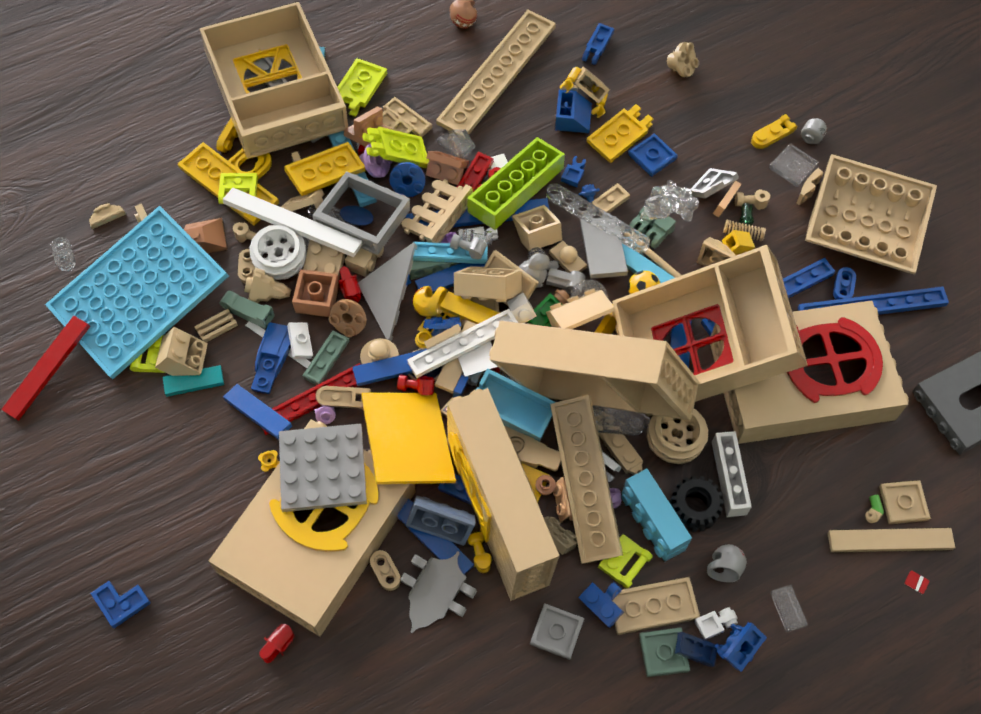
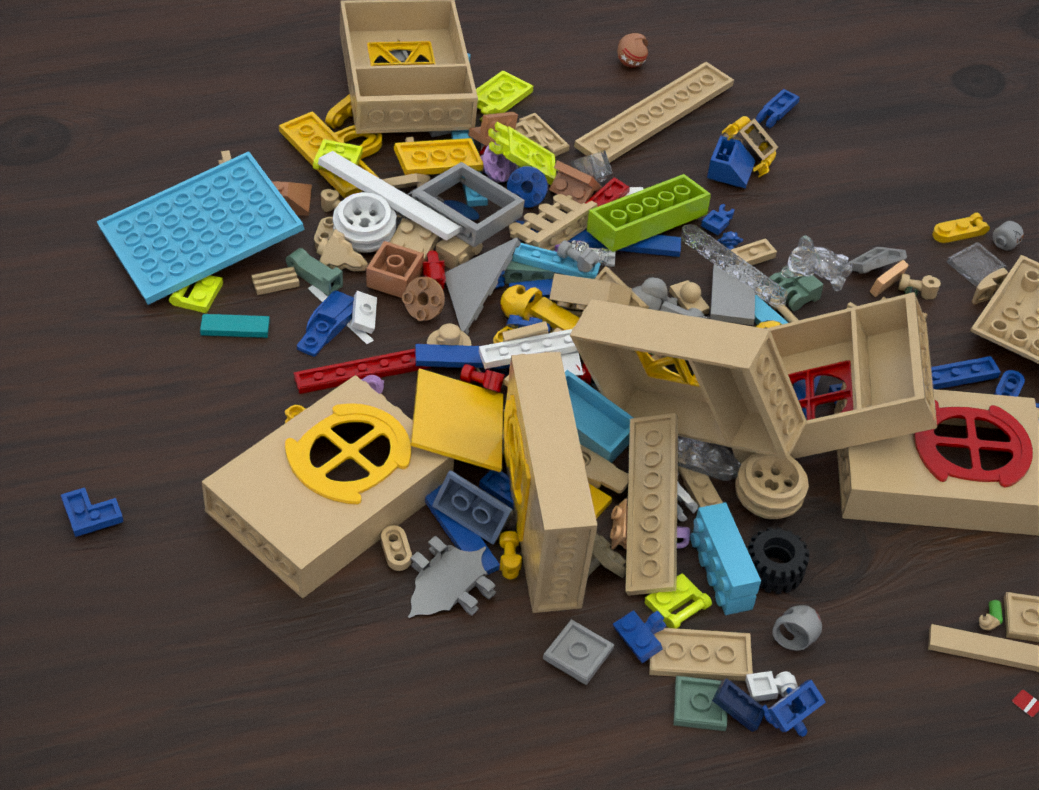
camera: 10 degrees right, 15 degrees down
red tile [1,315,91,421] -> none
clear plate [51,237,76,271] -> none
tan tile [89,203,126,229] -> none
tan slope [155,327,208,376] -> none
tile [223,384,292,440] -> none
red arm [259,624,295,663] -> none
light grey plate [279,424,367,512] -> none
sand green tile [302,330,349,385] -> none
tan plate [316,386,371,409] -> none
tan slope [512,205,562,252] -> none
nougat plate [535,475,556,495] -> none
yellow tile [586,104,653,163] -> none
blue tile [628,133,678,177] -> none
tan plate [667,42,699,77] -> none
white brick [712,431,752,517] -> none
clear tile [770,585,808,632] -> none

